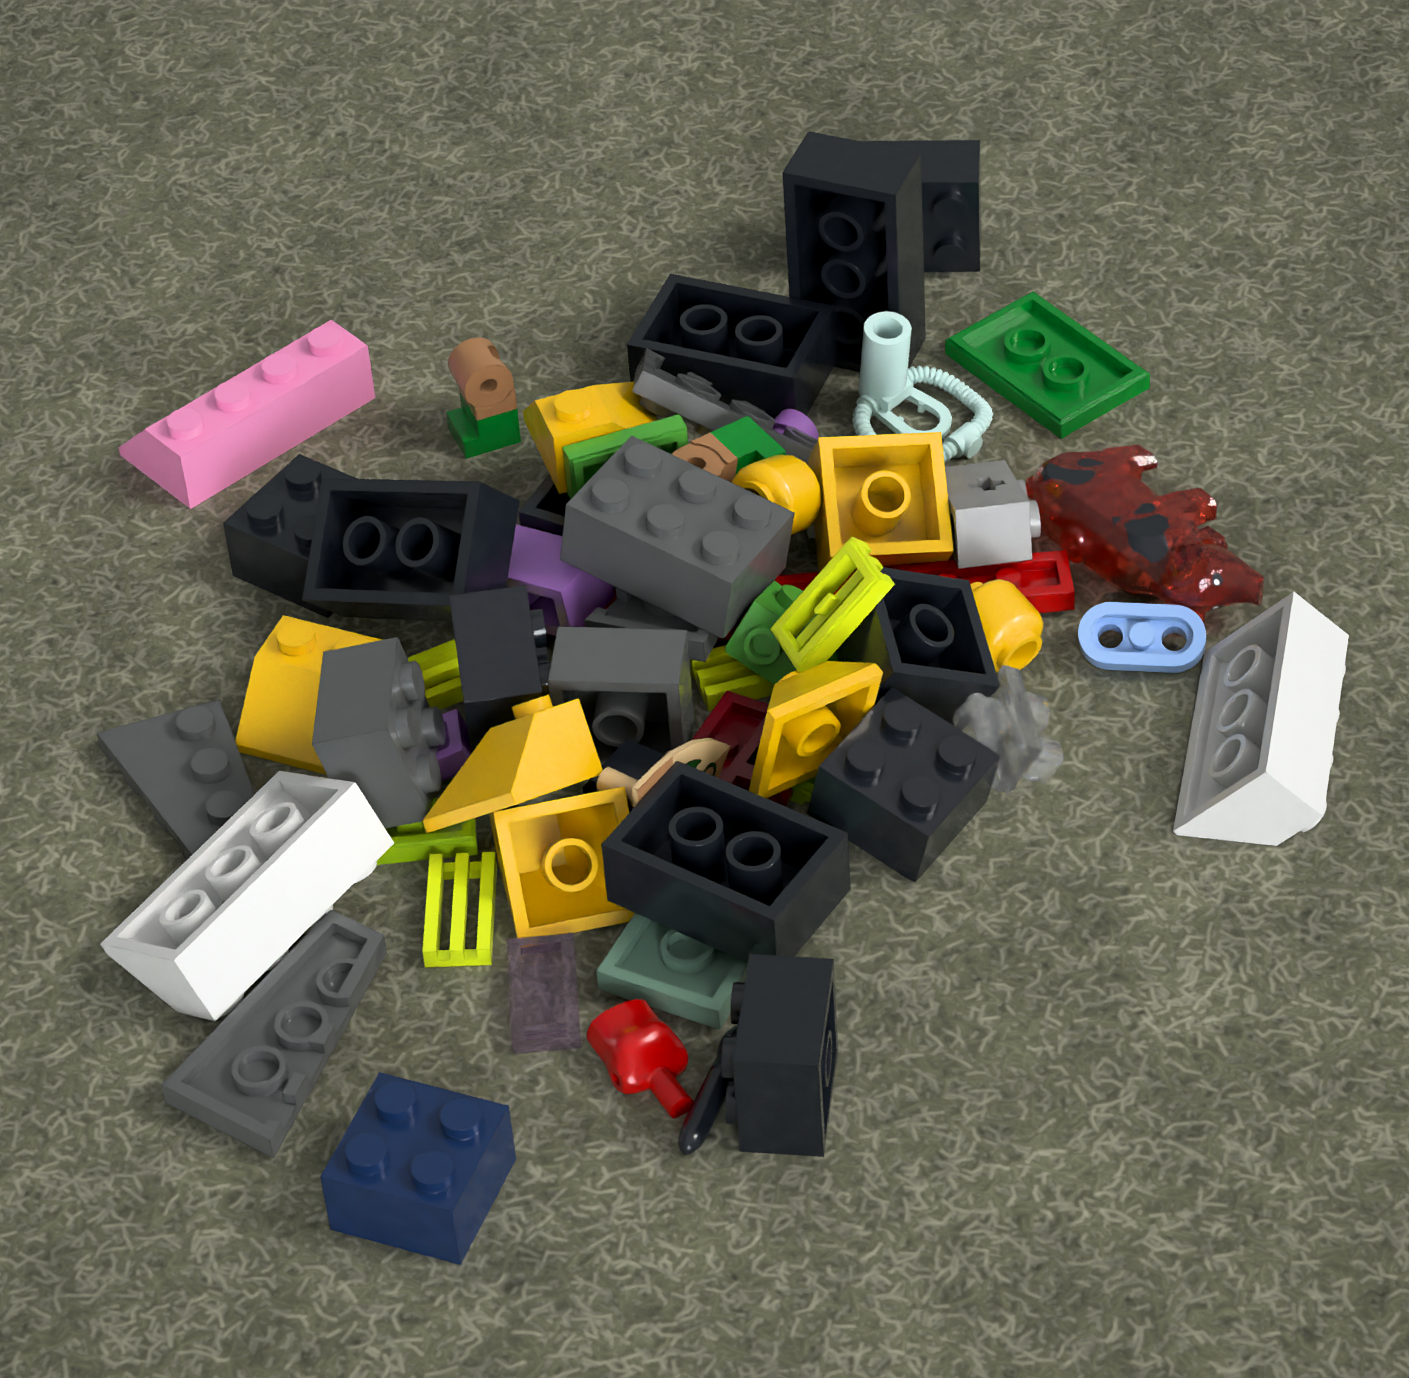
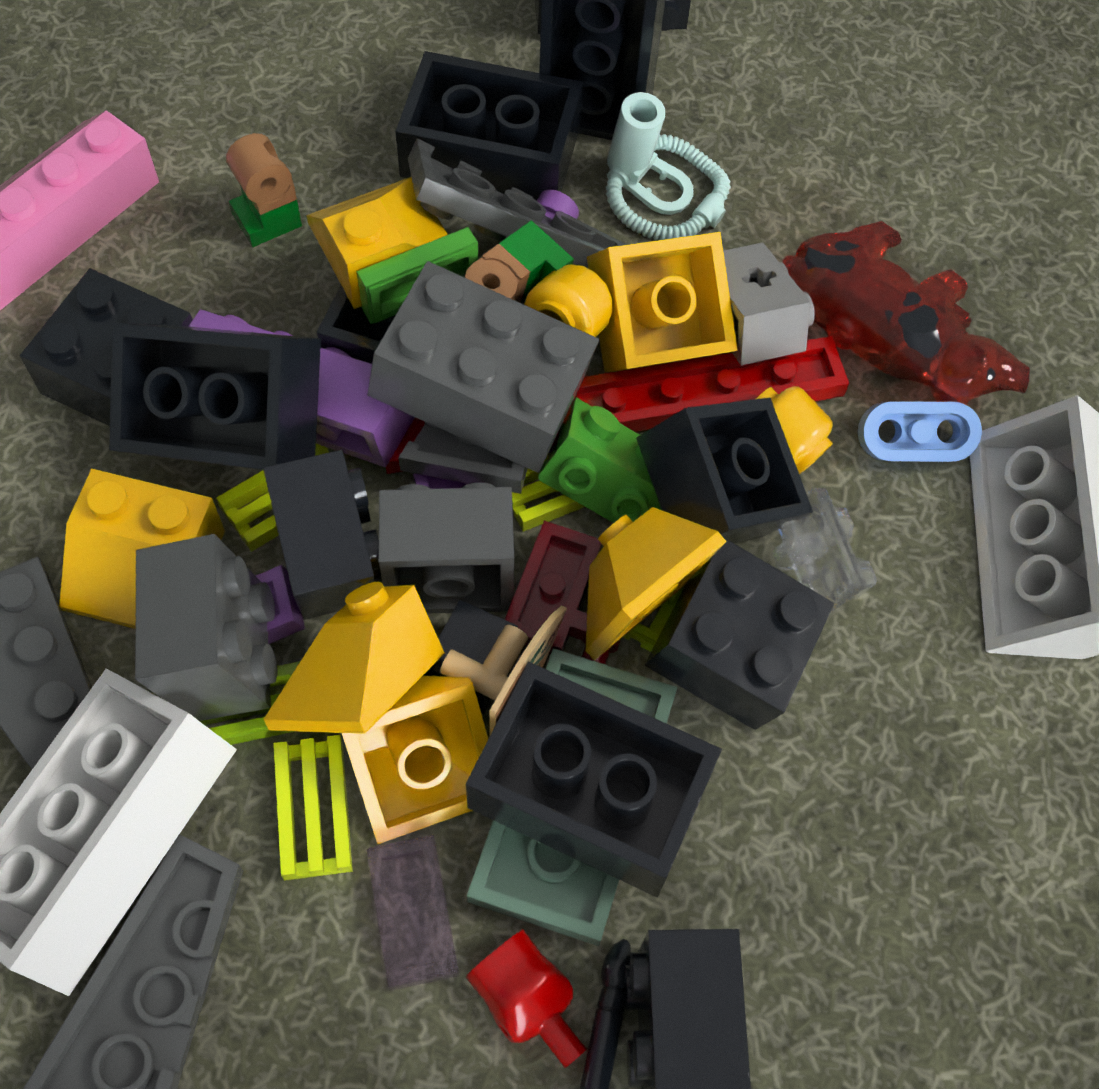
camera: 15 degrees left, 20 degrees up
neon yellow tile [770,536,895,673] -> none
green tile [945,291,1150,439] -> none

